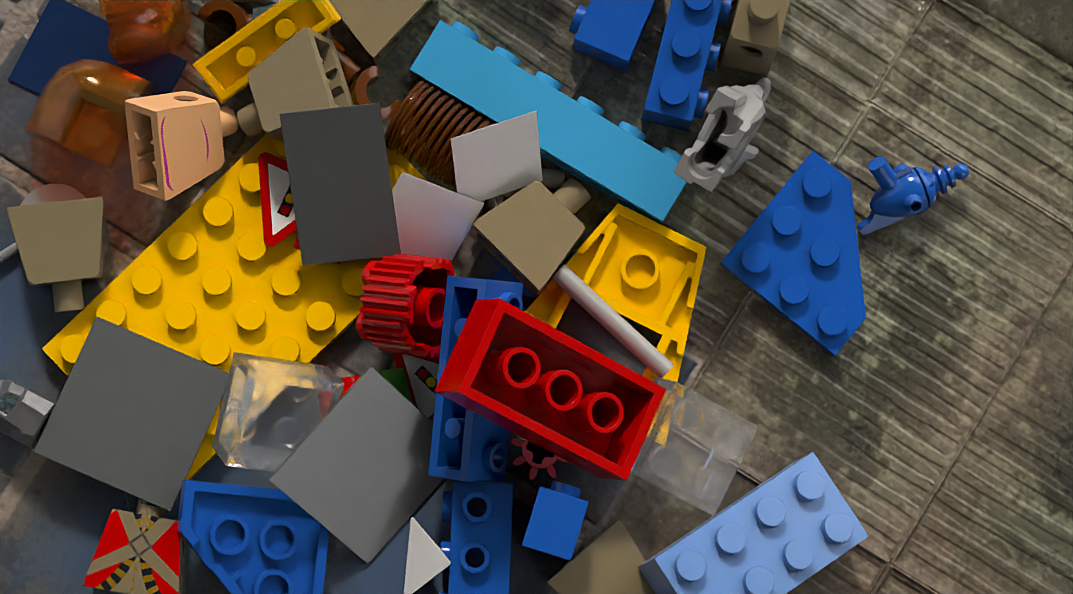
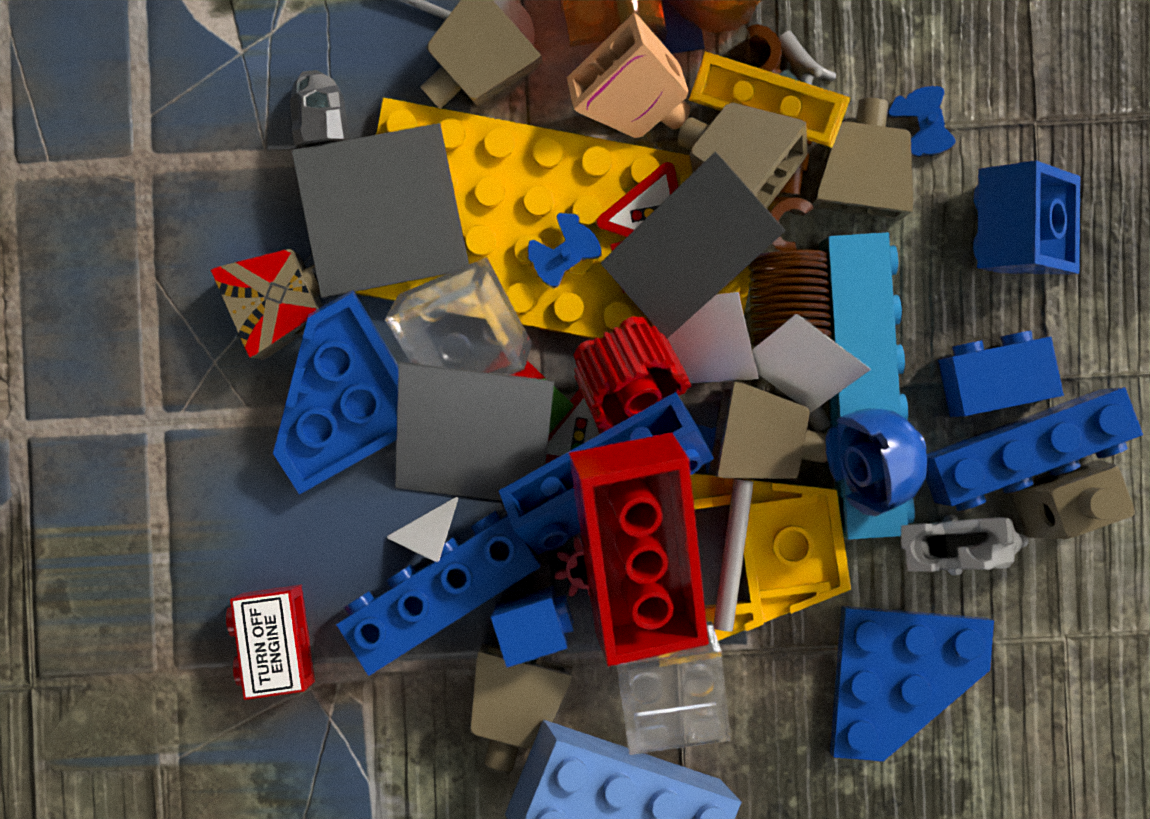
camera: 60 degrees right, 5 degrees up
blue piece [857,156,969,235] -> none
none -> blue piece [528,213,602,289]
none -> blue cylinder [826,408,927,517]

